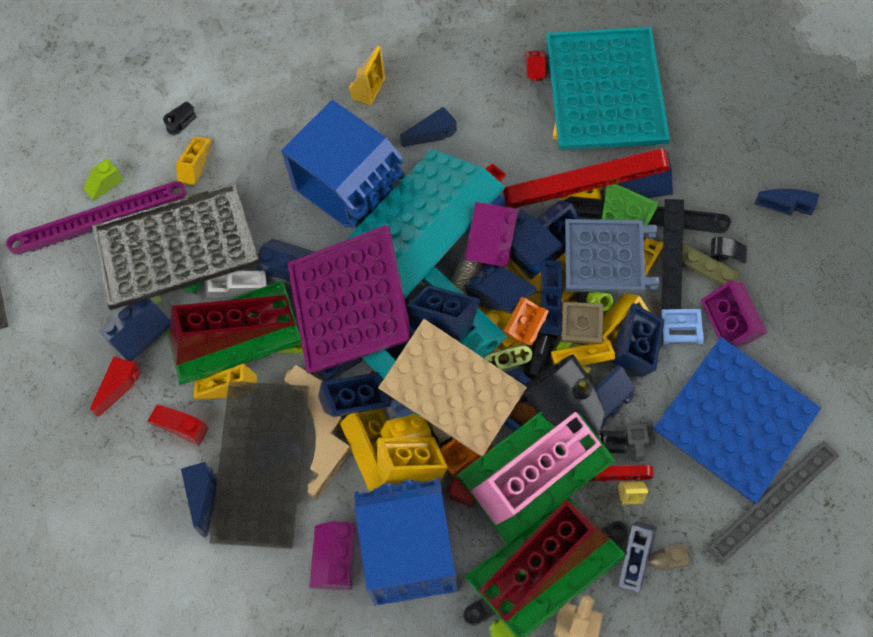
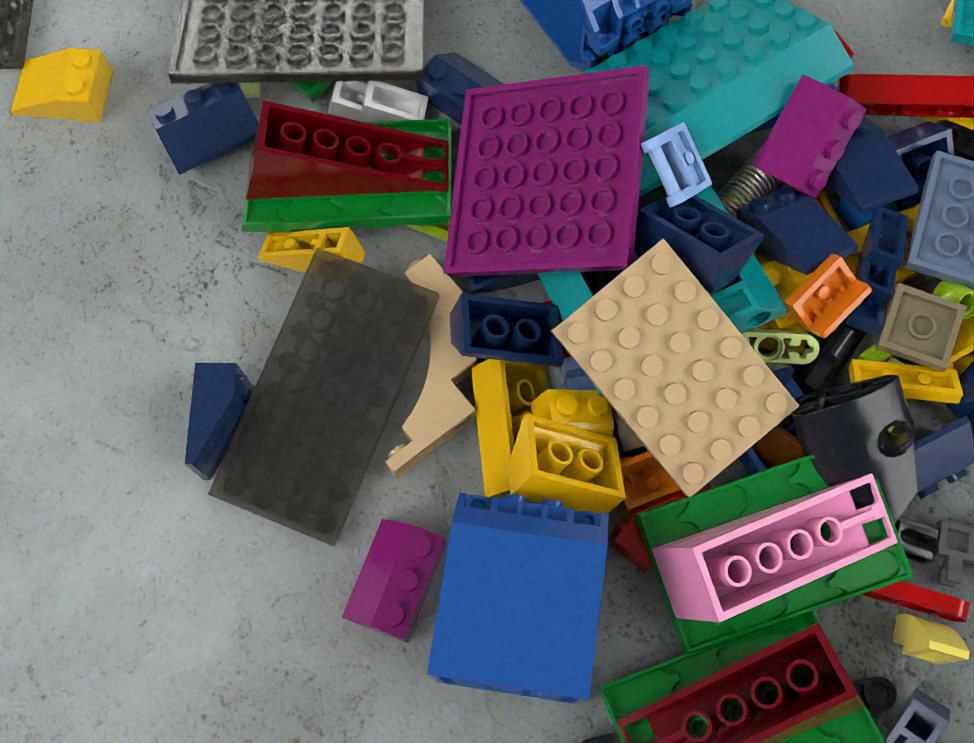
camera: 15 degrees right, 5 degrees up
red slope [90,356,140,417] -> none
red slope [148,404,209,446] -> none
none -> yellow slope [10,48,113,123]
none -> light blue plate [641,122,712,207]

